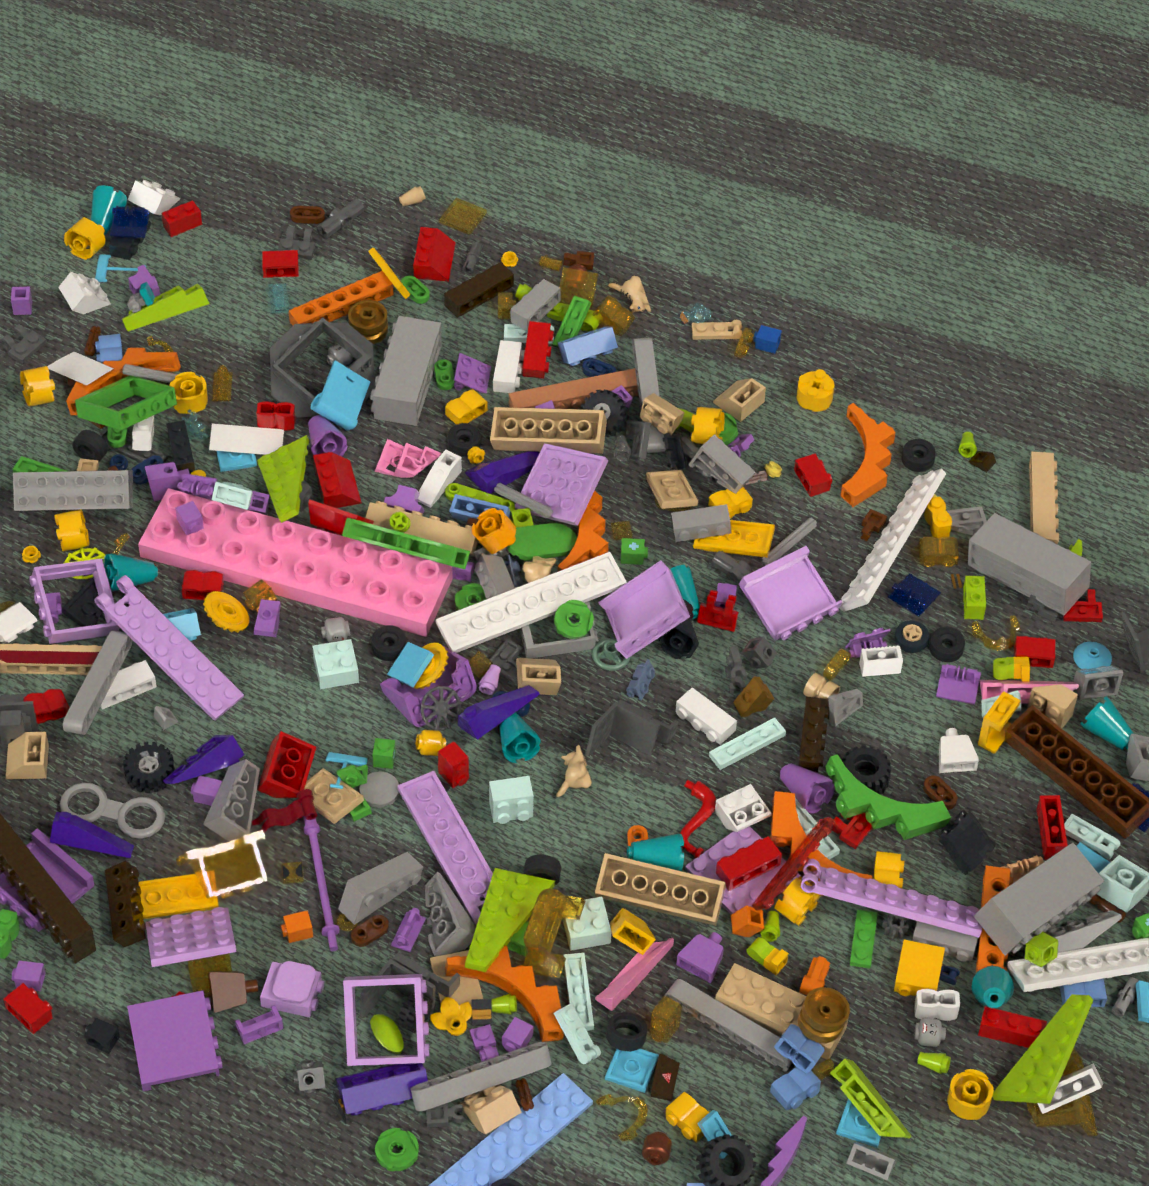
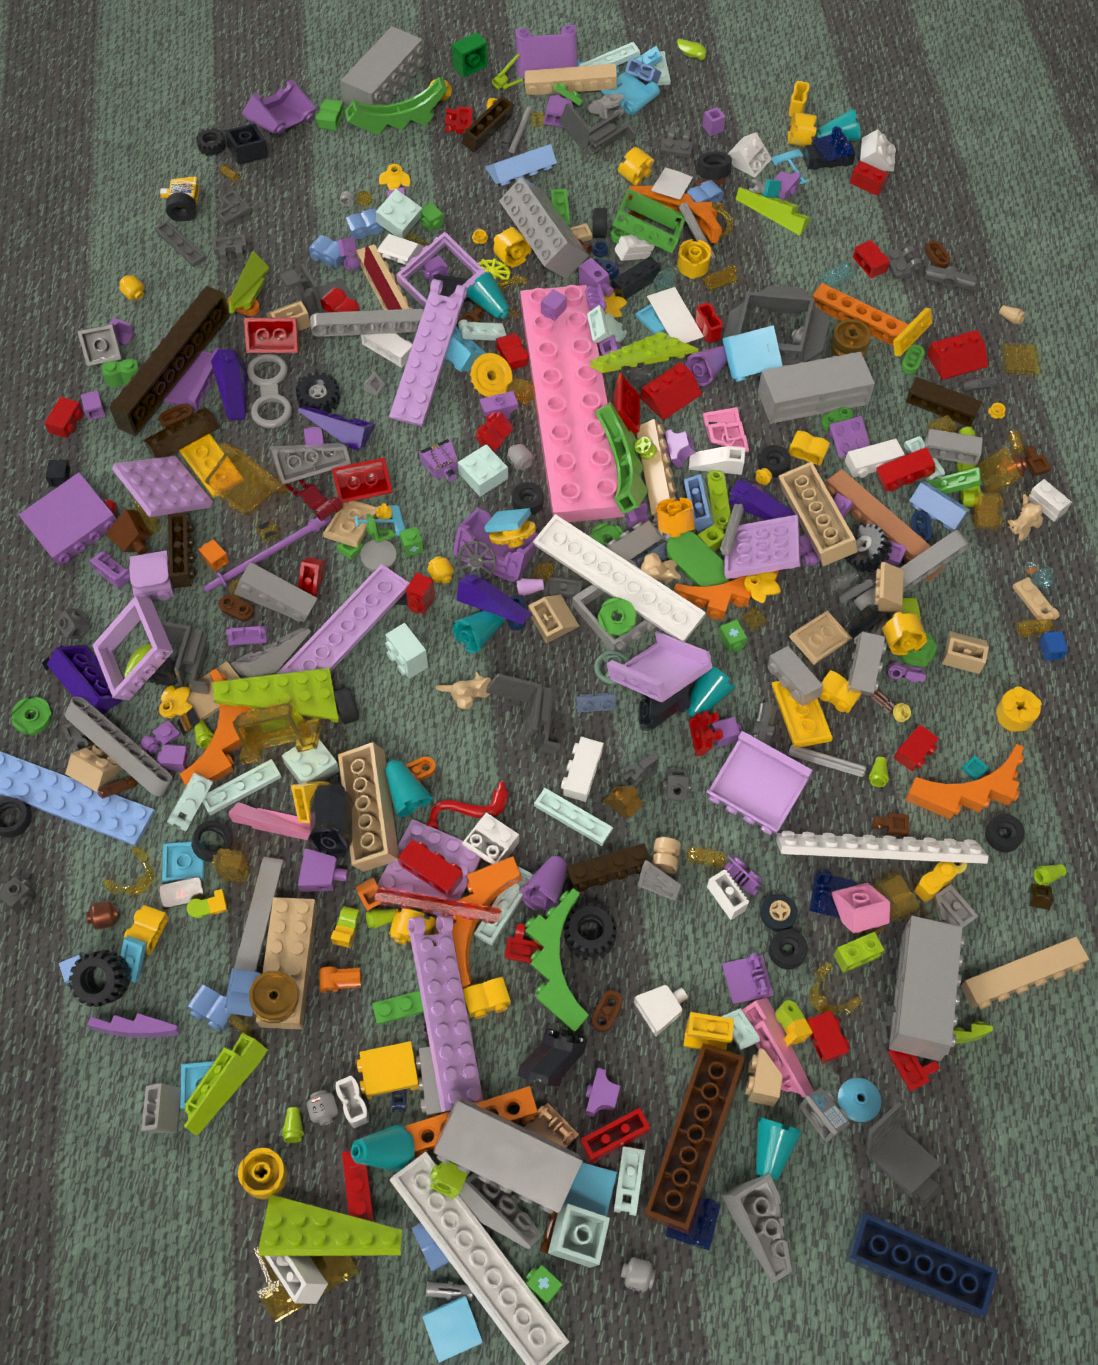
camera: 65 degrees right, 10 degrees up
none -> reddish brown plate [159,403,194,428]
none -> dark brown brick [168,513,195,588]
none -> leg [187,889,229,918]
none -> red slope [244,317,301,353]
none -> red slope [298,557,326,597]
none -> black brick [308,784,354,857]
none -> yellow plate [376,503,392,519]
none -> medium lavender torso [419,439,458,482]
none -> light aqua plate [458,320,506,340]
none -> red brick [475,412,513,452]
none -> medium lavender brick [586,1068,620,1117]
none -> black tyre [697,151,732,180]
none -> yellow plate [744,572,781,603]
none -> yellow brick [788,81,810,117]
none -> bright pink slope [832,883,890,933]
none -> lime cone [869,757,889,787]
none -> teal tile [961,755,990,781]
none -> white brick [1028,479,1072,522]

